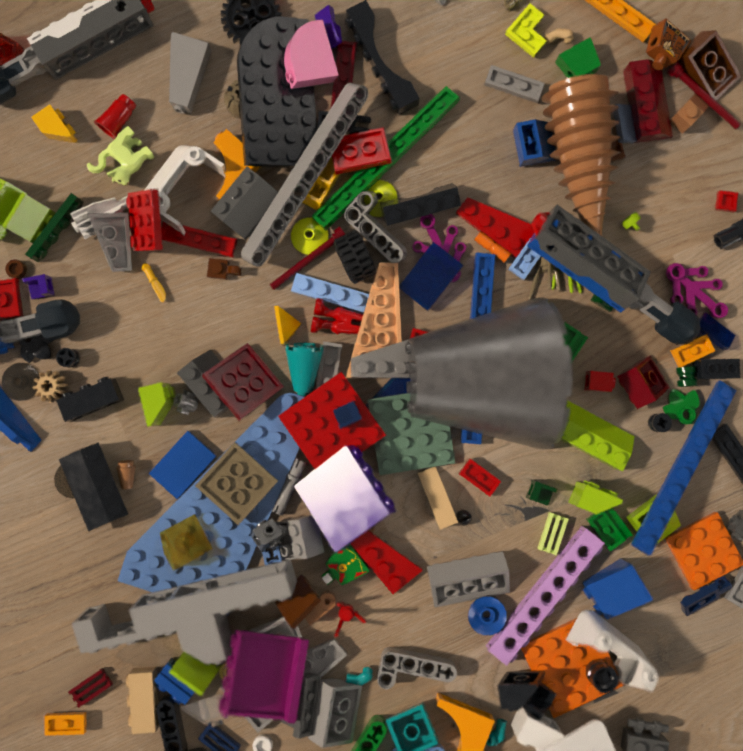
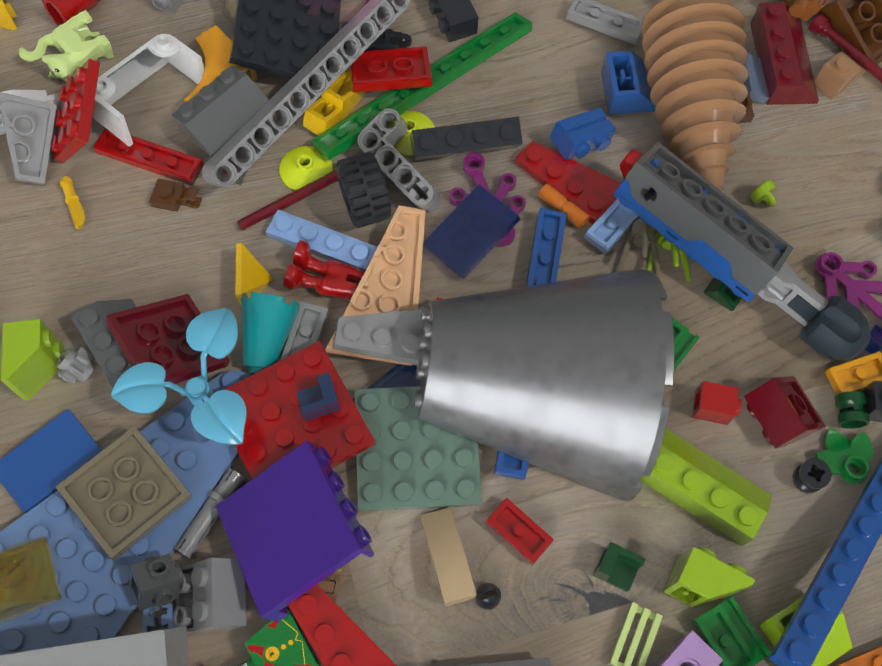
camera: 10 degrees right, 20 degrees down
none -> medium azure plant [112,308,247,445]
none -> blue brick [550,108,616,160]

